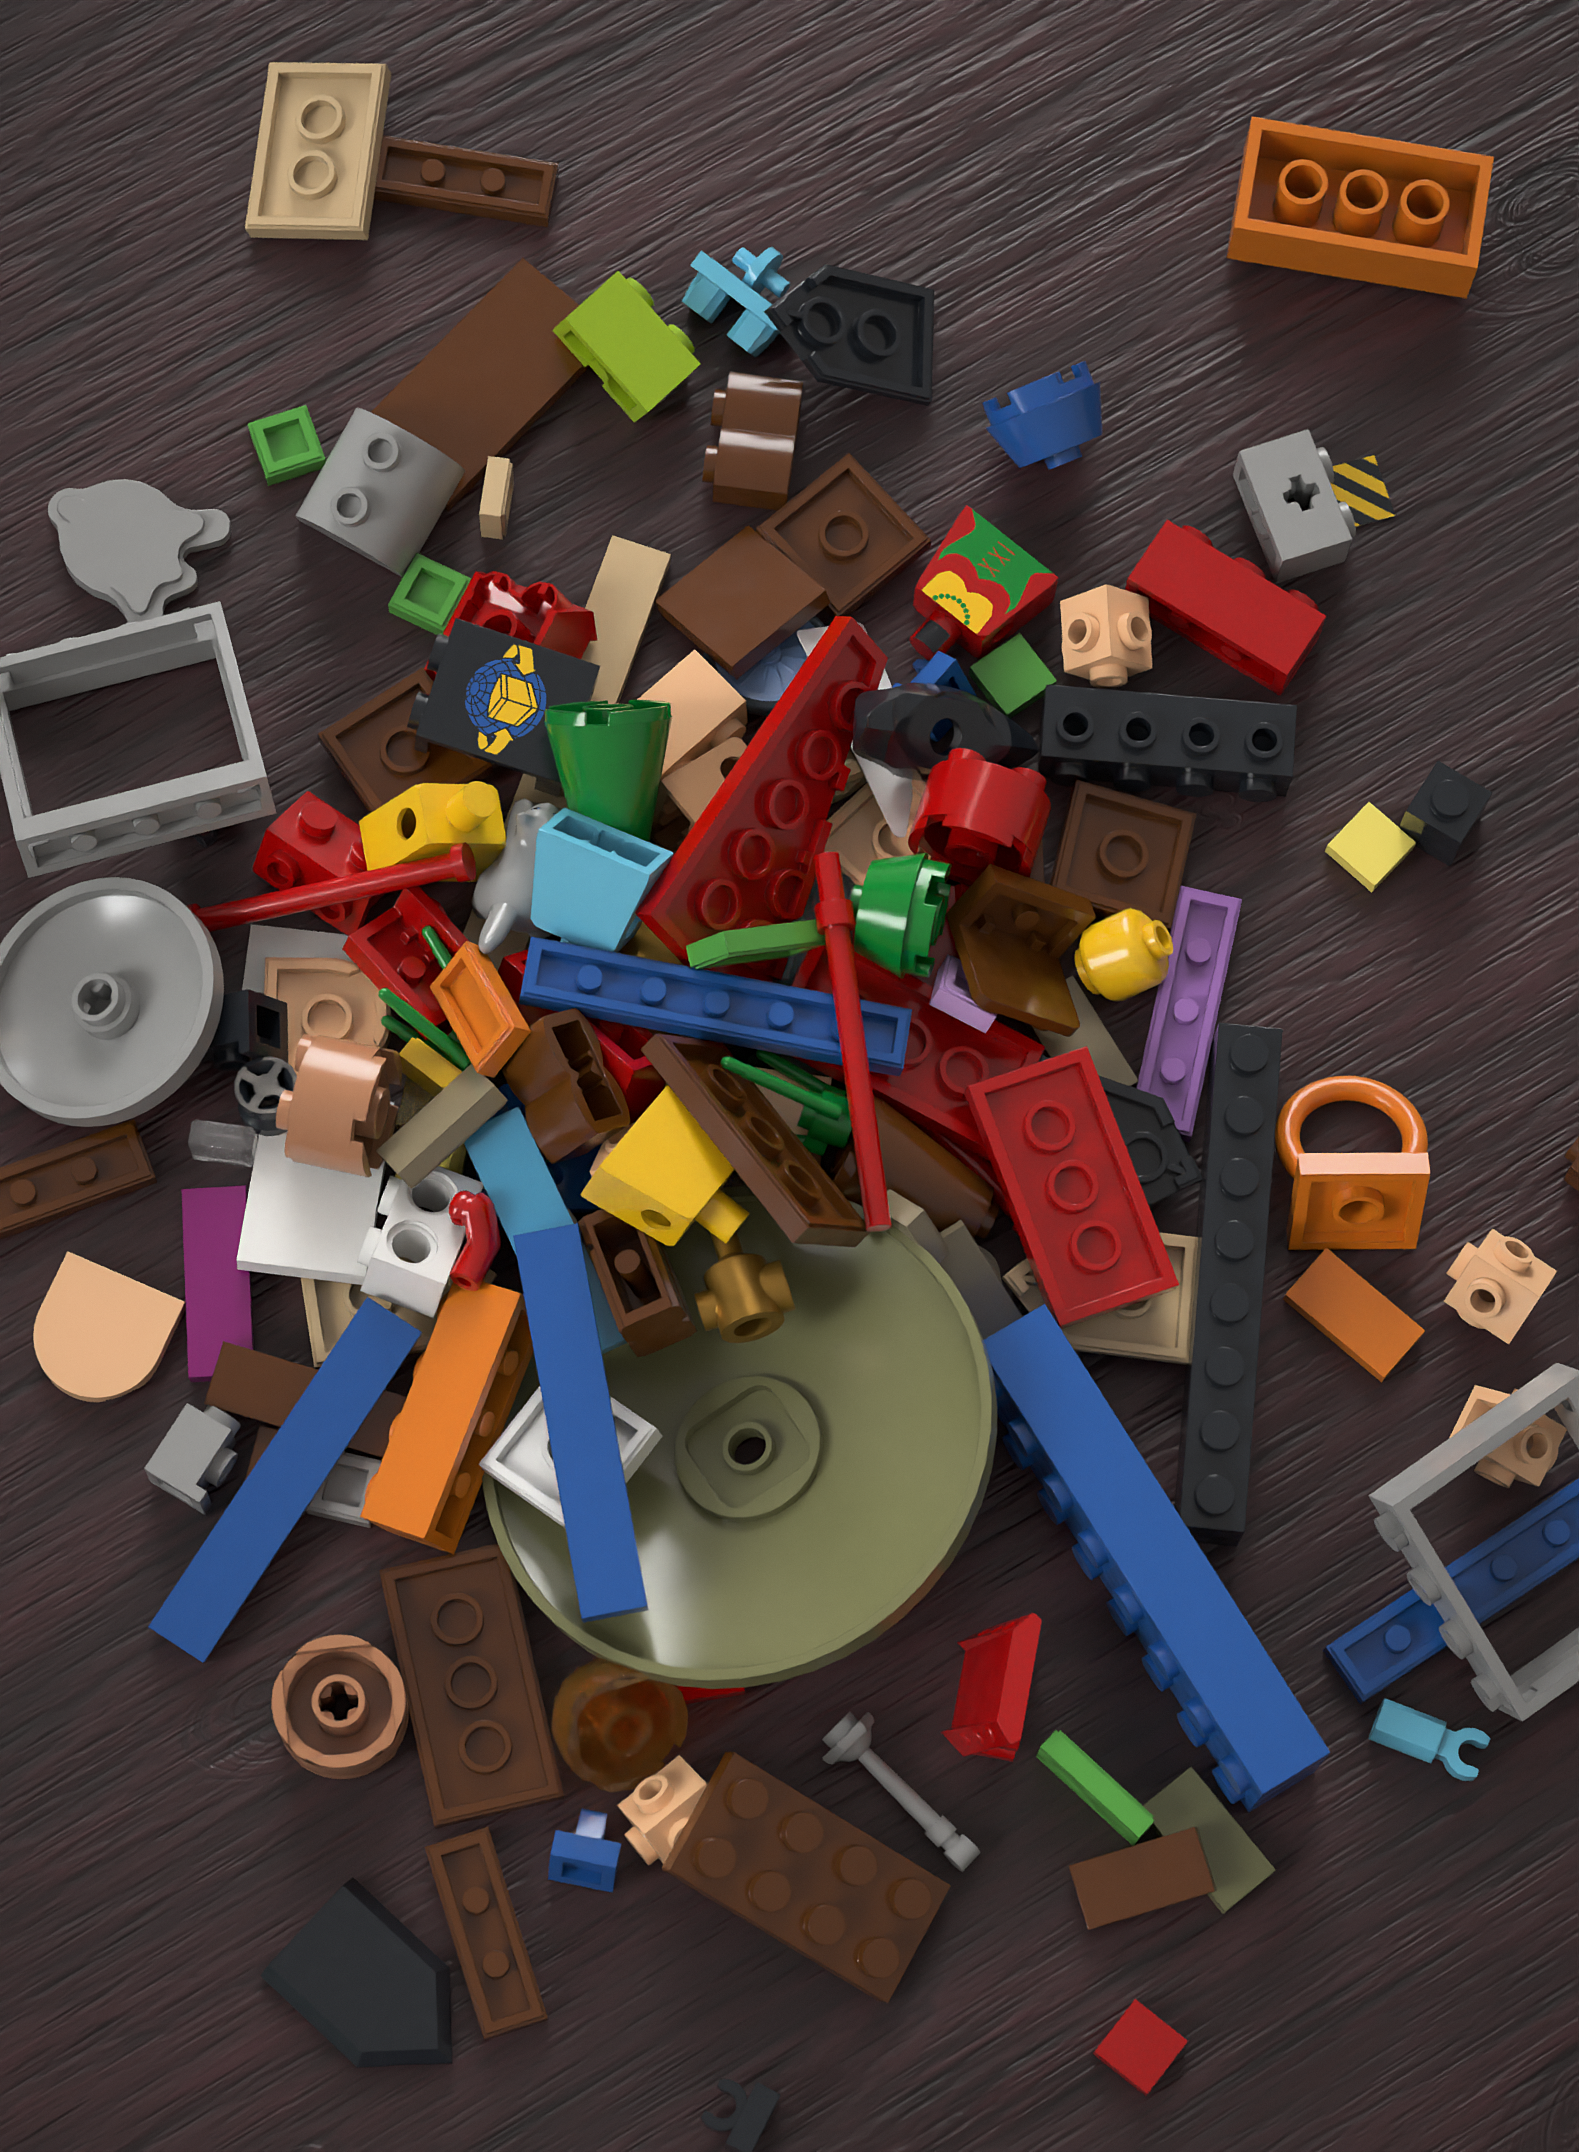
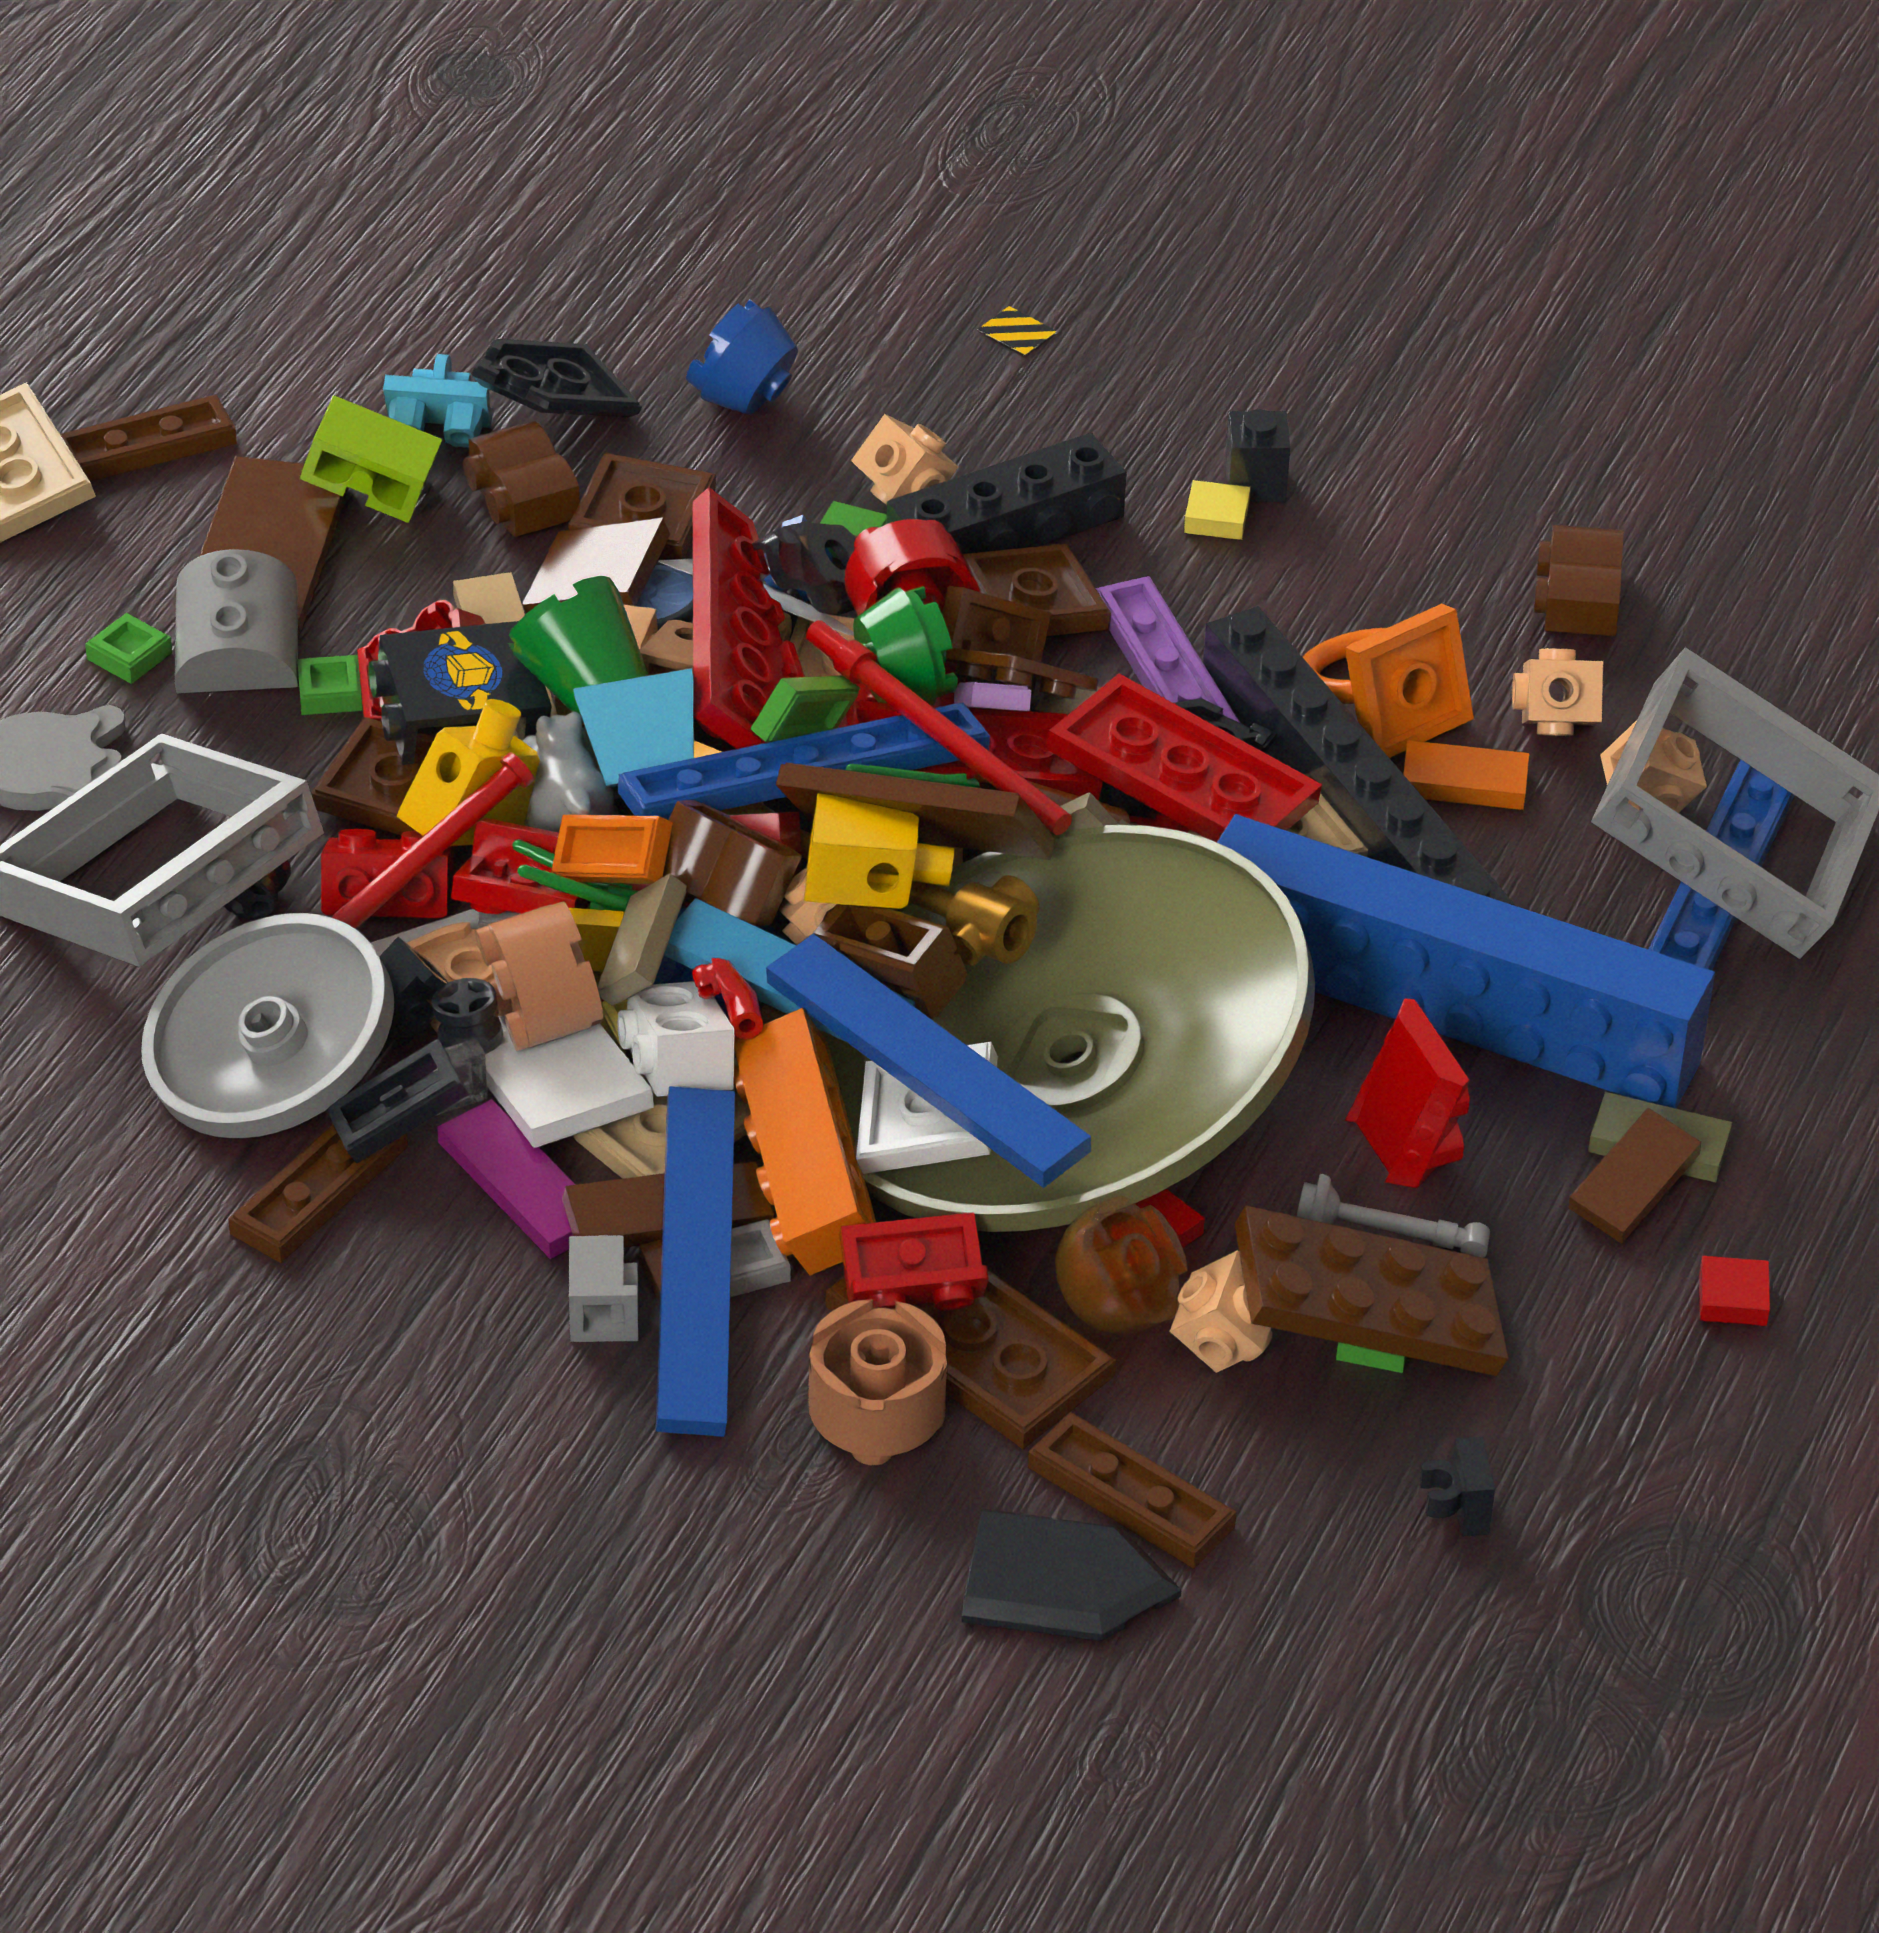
camera: 30 degrees left, 30 degrees down
light nougat tile [33,1251,186,1403] -> none
tan tile [479,456,514,539] -> none
blue tile [548,1809,621,1893] -> none
torso [909,505,1059,661] -> none
bright green tile [1036,1730,1155,1846] -> none
yellow head [1074,908,1173,1002] -> none
red brick [1125,520,1326,696] -> none
orange brick [1227,117,1494,298] -> none
light grey brick [1233,429,1356,583] -> none
medium azure bar [1368,1698,1491,1781] -> none
none -> black tile [326,1039,470,1163]
none -> red bracket [839,1212,989,1310]

